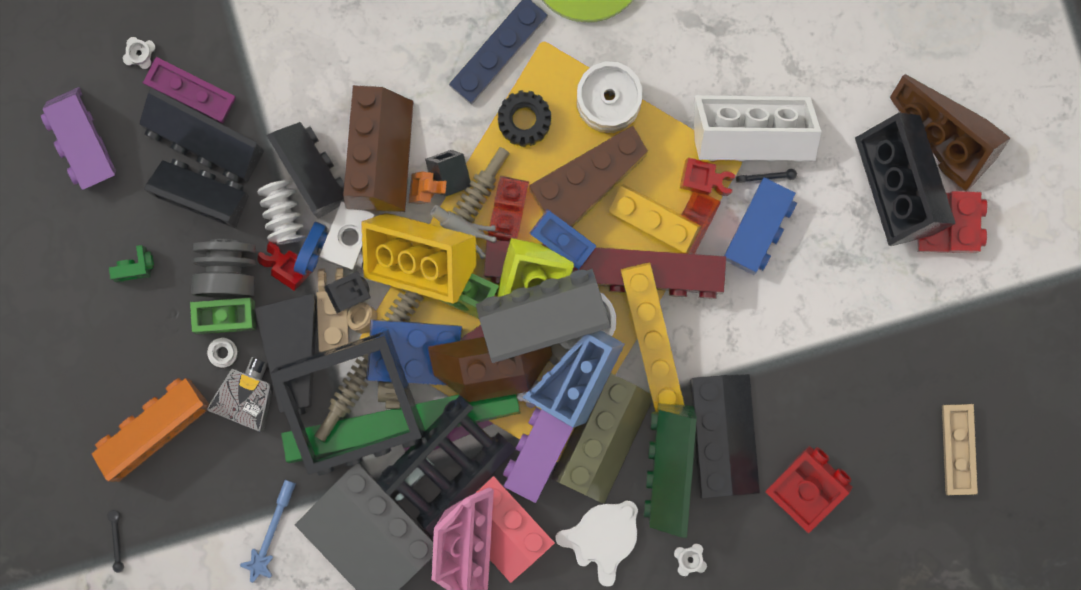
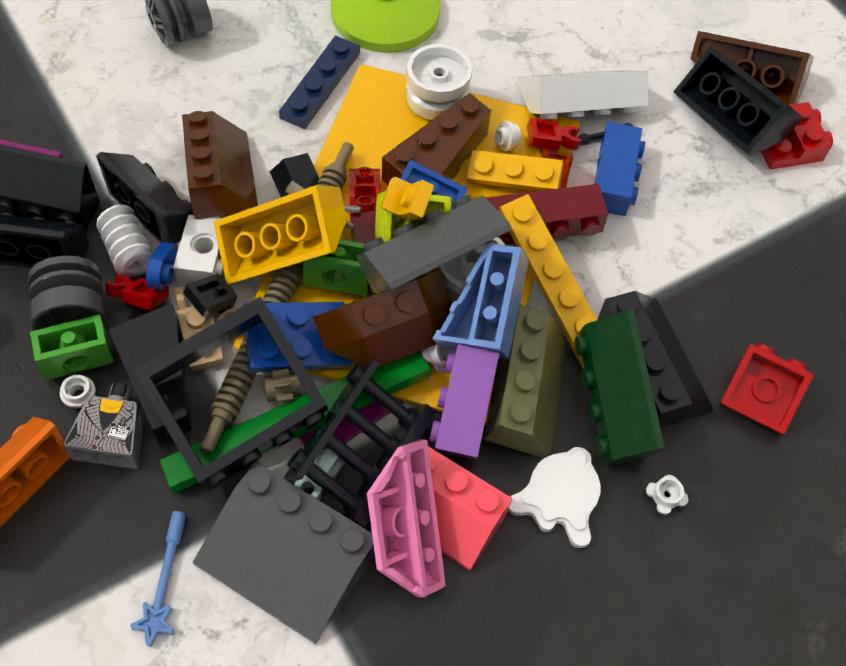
camera: 20 degrees left, 25 degrees down
orange plate [408,171,447,204] -> none
black tyre [498,90,551,147] -> none
none -> yellow bracket [381,177,434,221]
none -> white plate [495,121,521,151]

